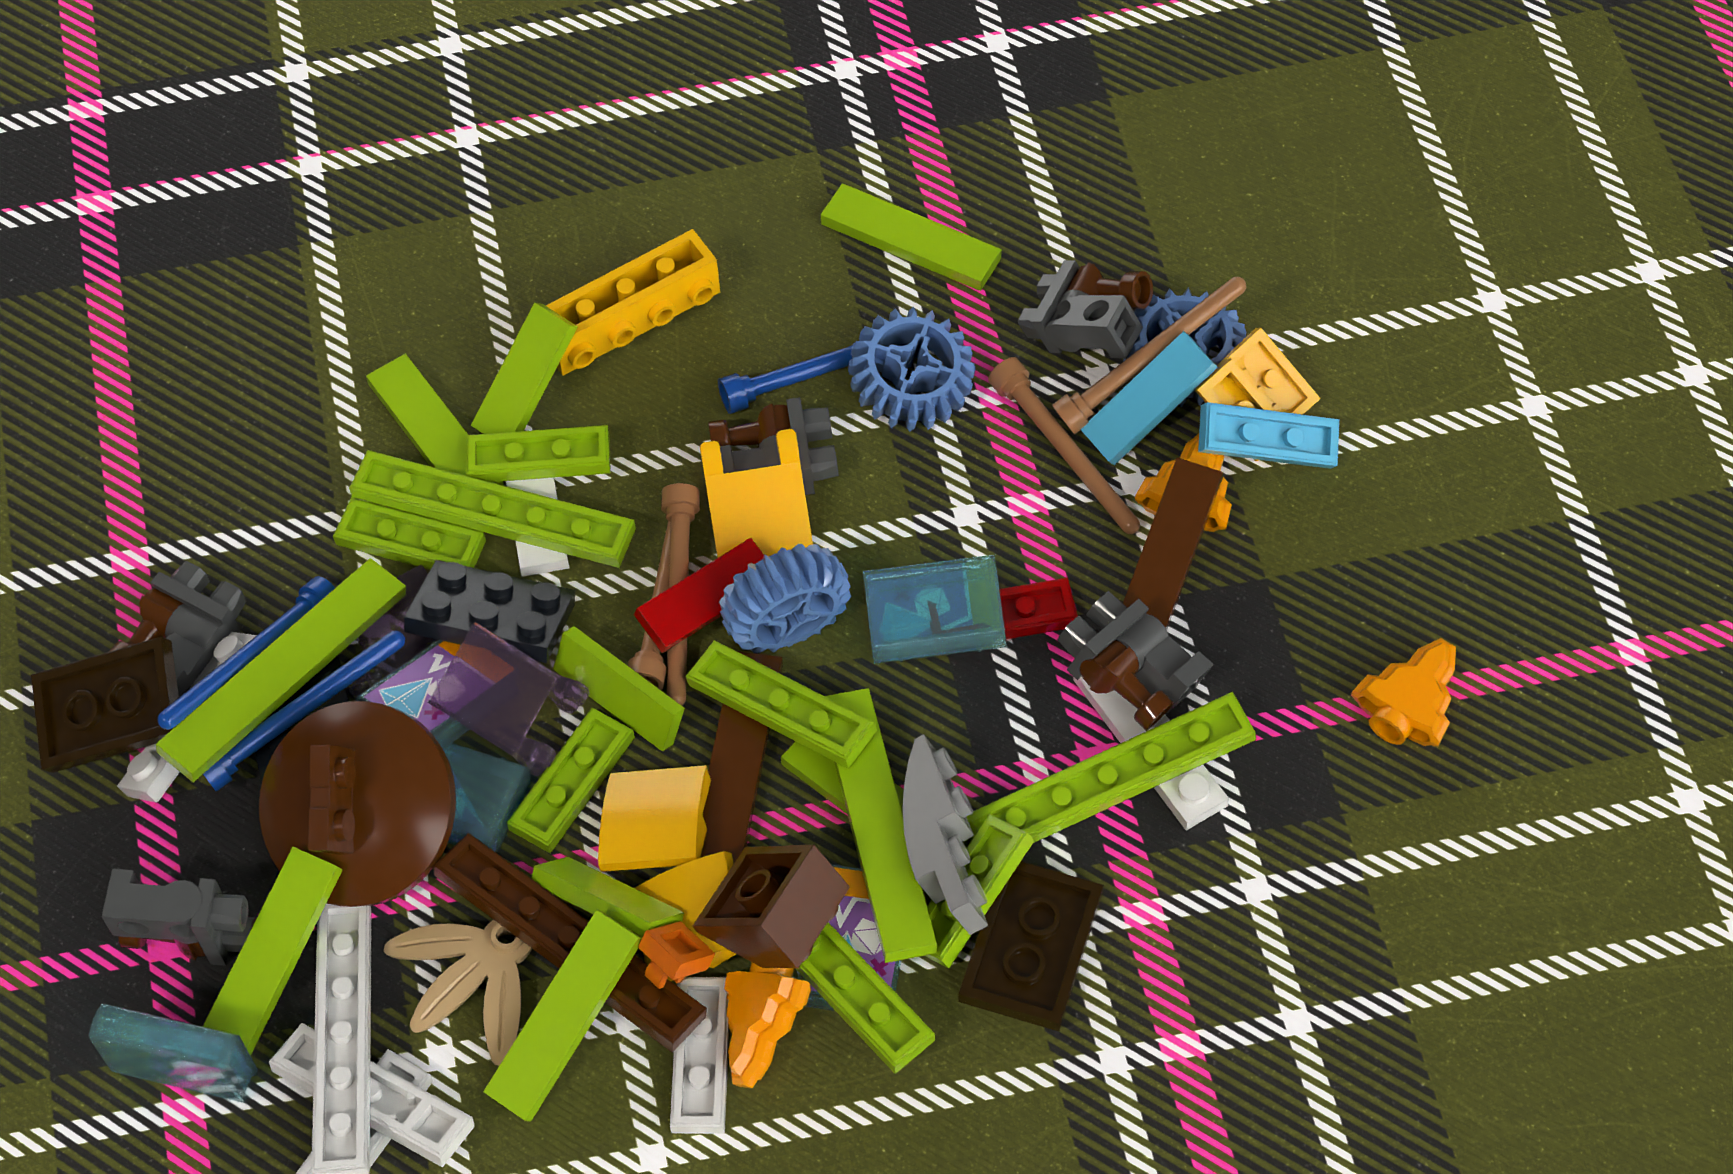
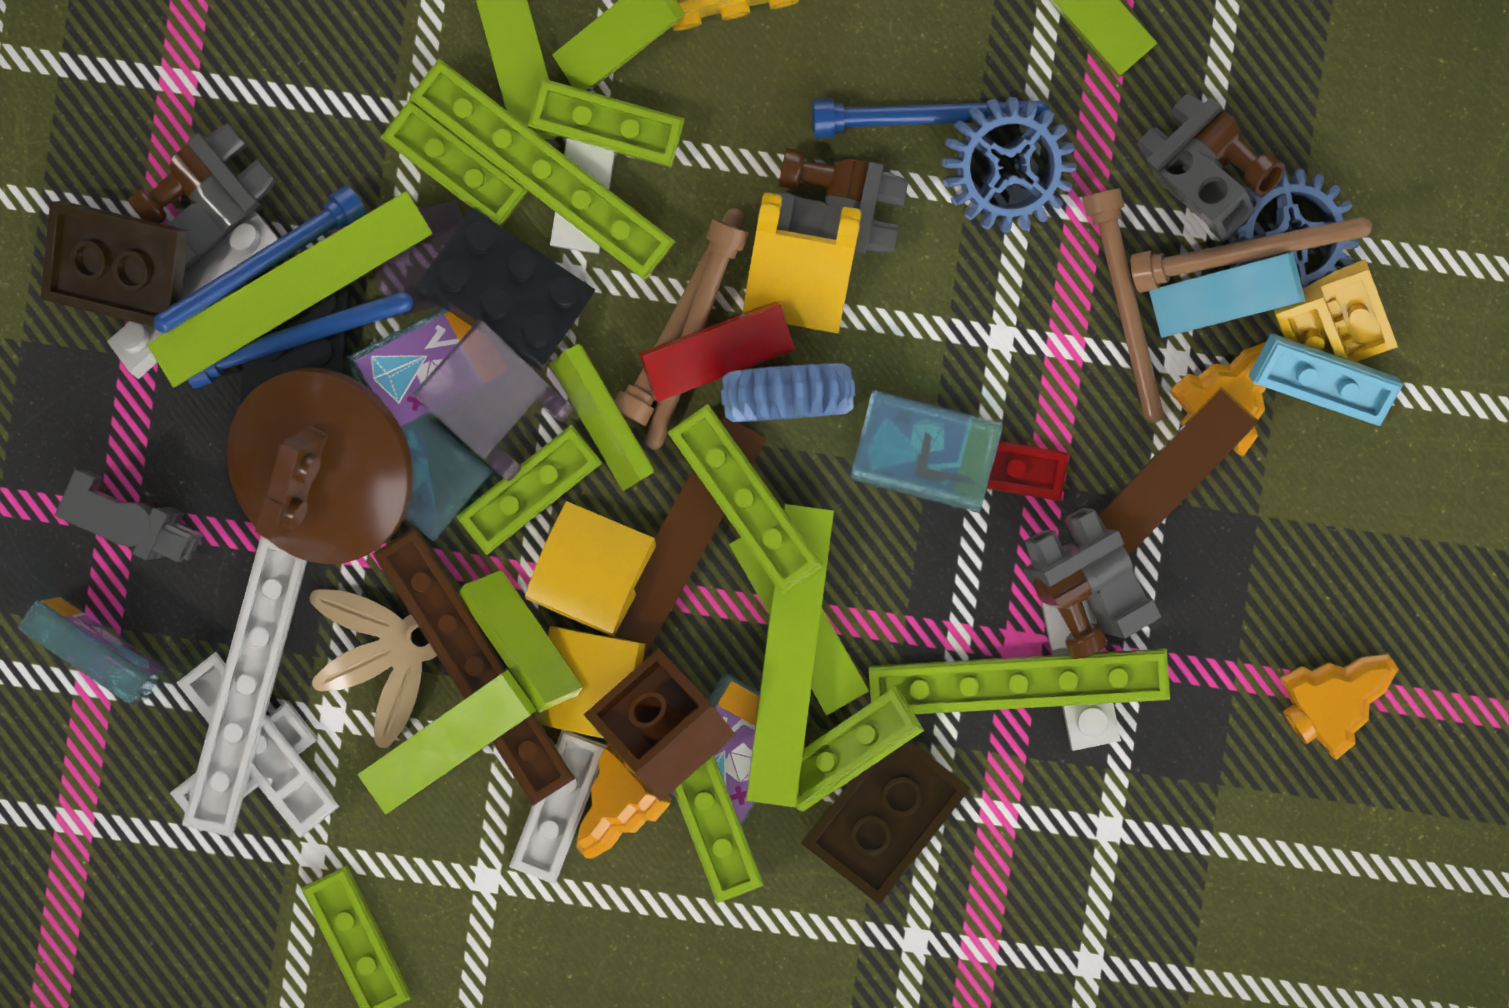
camera: 15 degrees right, 30 degrees up
lime tile [203,846,343,1057] -> none
orange tile [638,921,715,989] -> none
light grey slope [903,734,988,935] -> none

